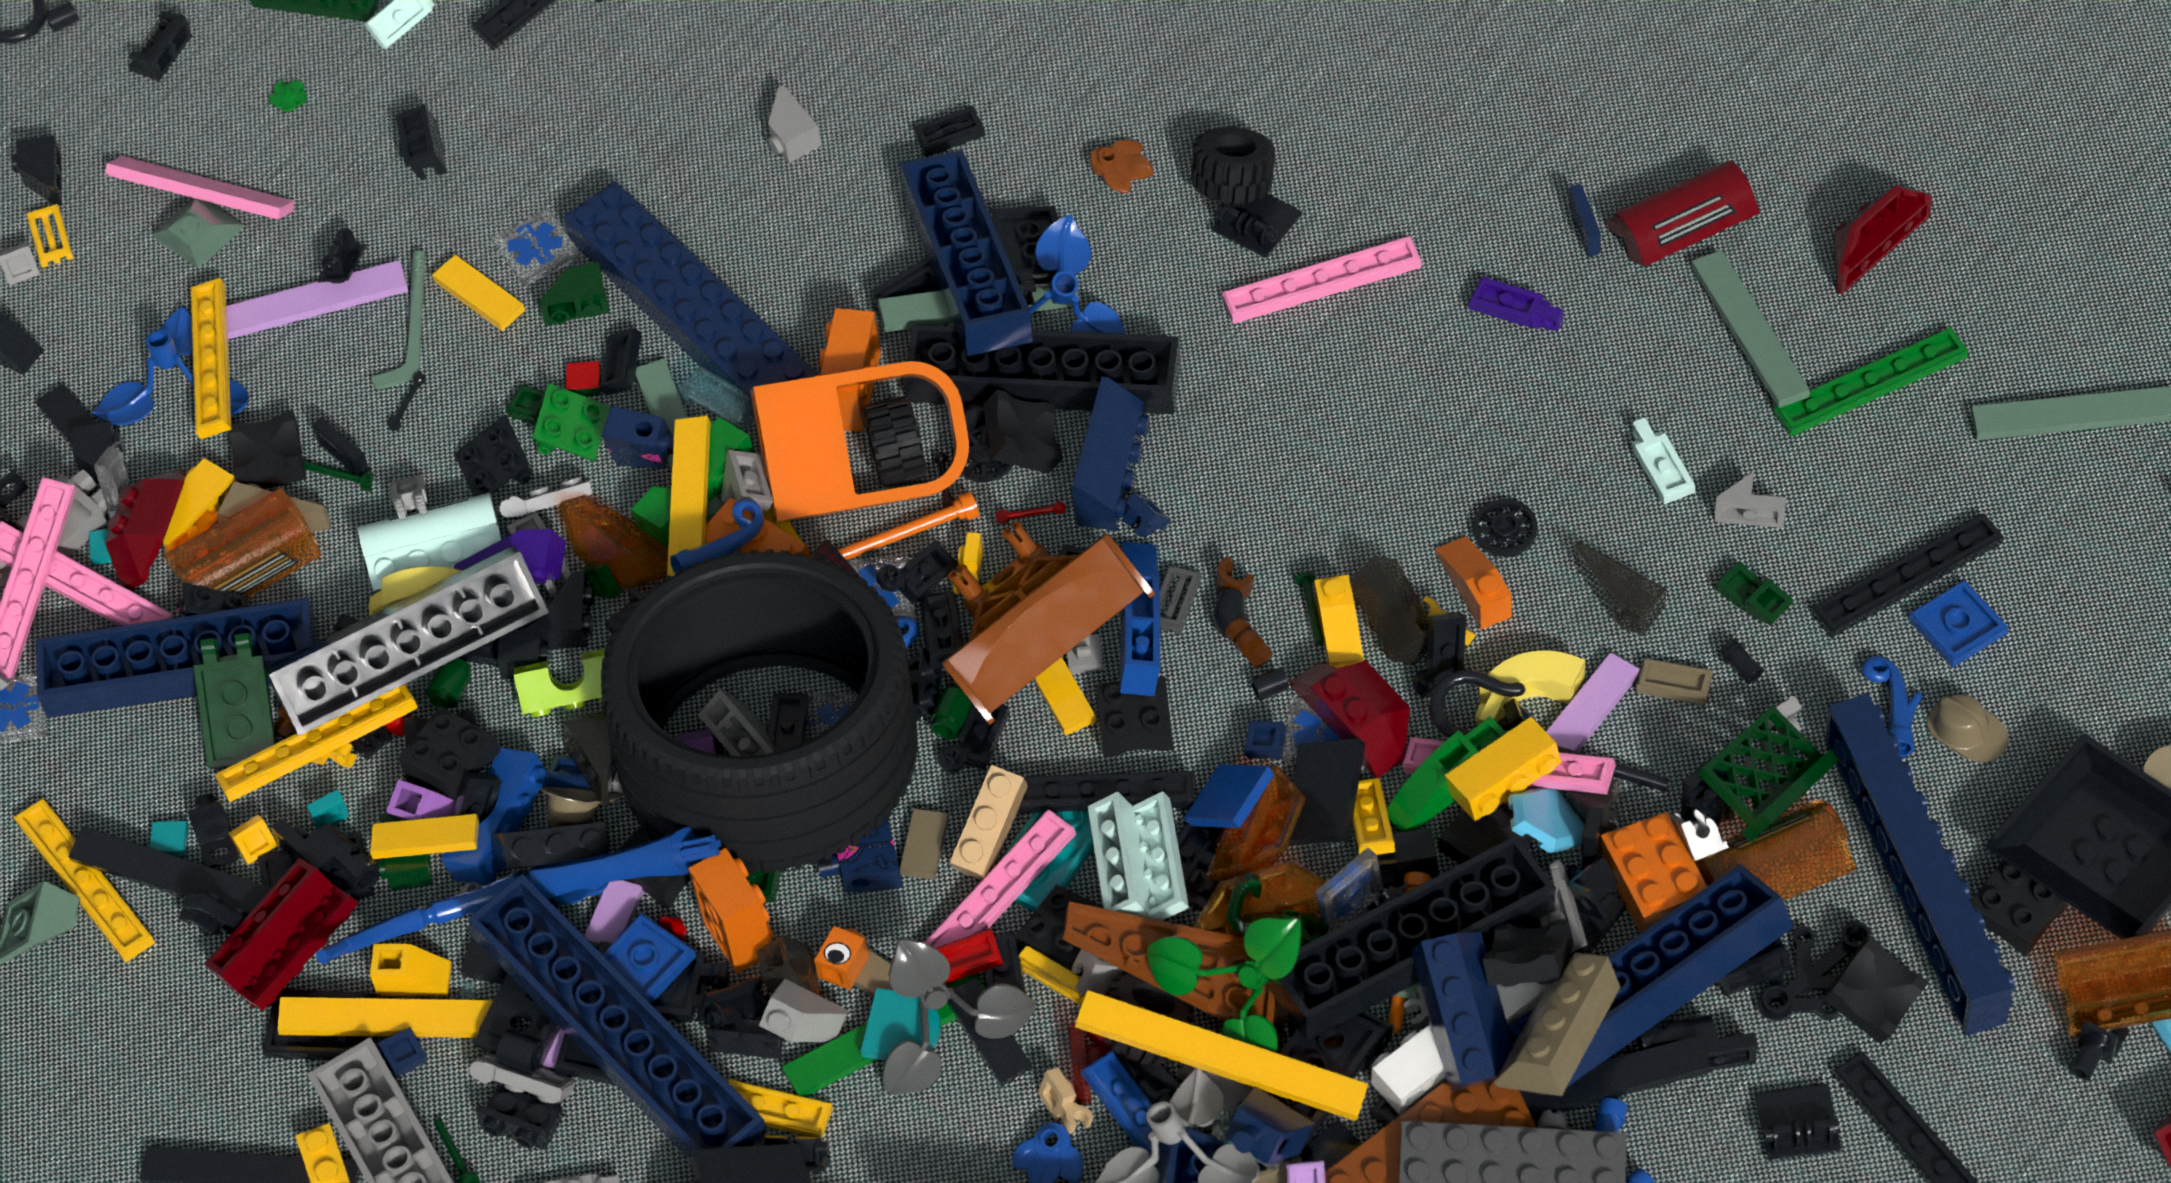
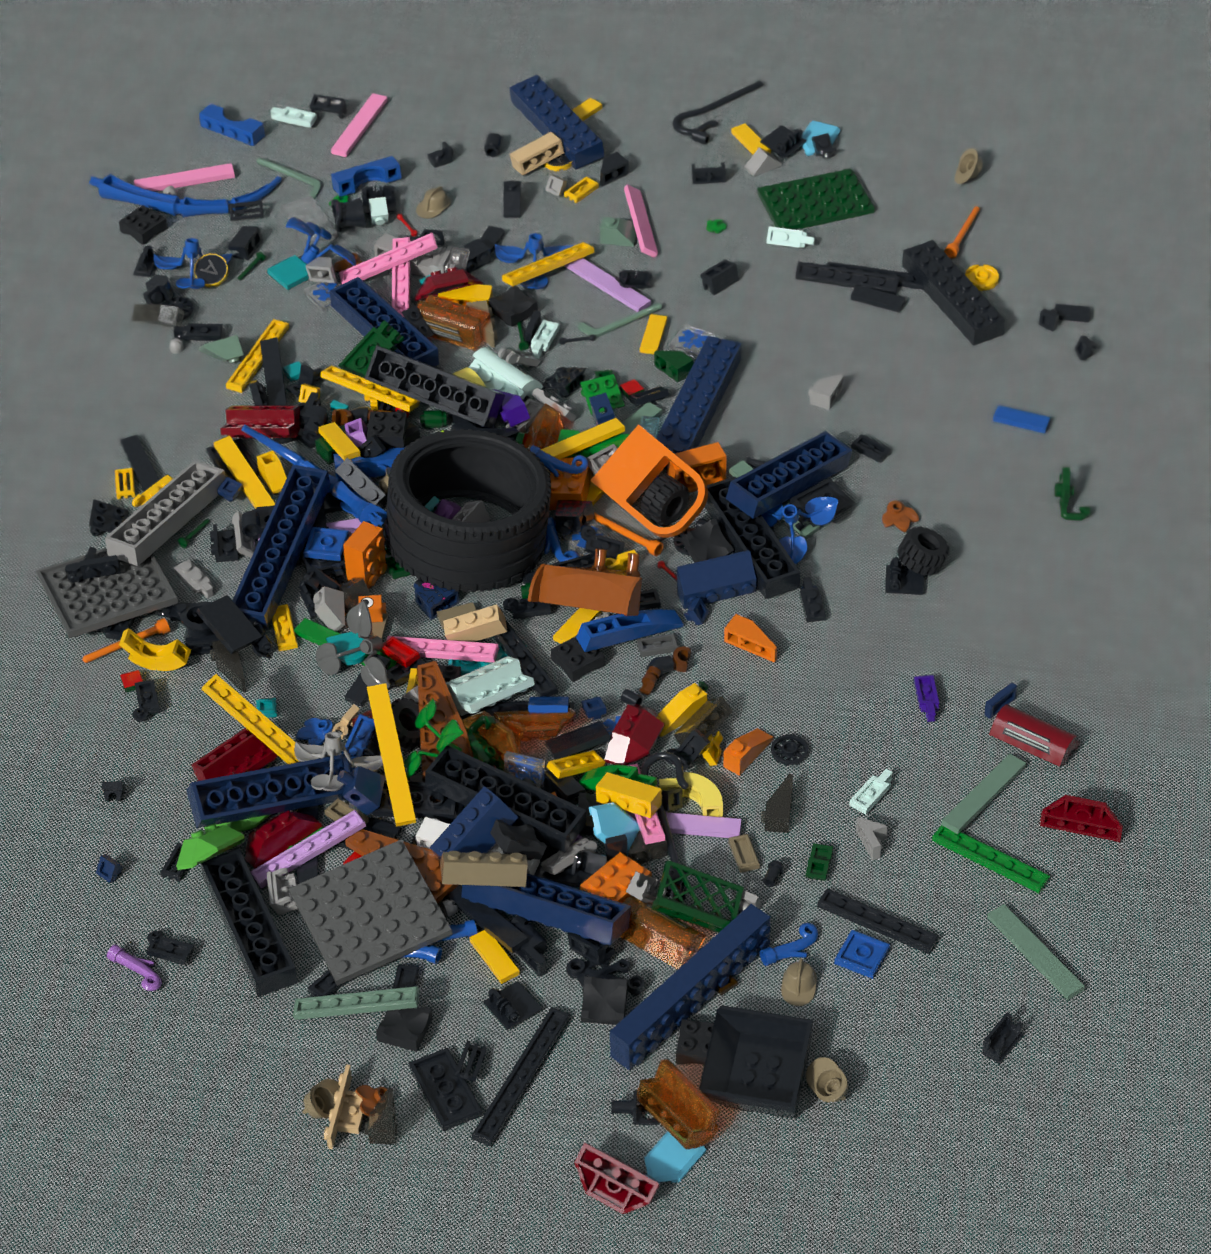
camera: 55 degrees right, 10 degrees down
bright pink tile [1222,236,1422,324] -> none
none -> reddish brown piece [332,407,393,426]
none -> yellow tile [469,930,520,984]
none -> light aqua hinge [531,320,560,359]
none -> orange slope [724,614,777,663]
none -> black hinge [800,577,826,623]

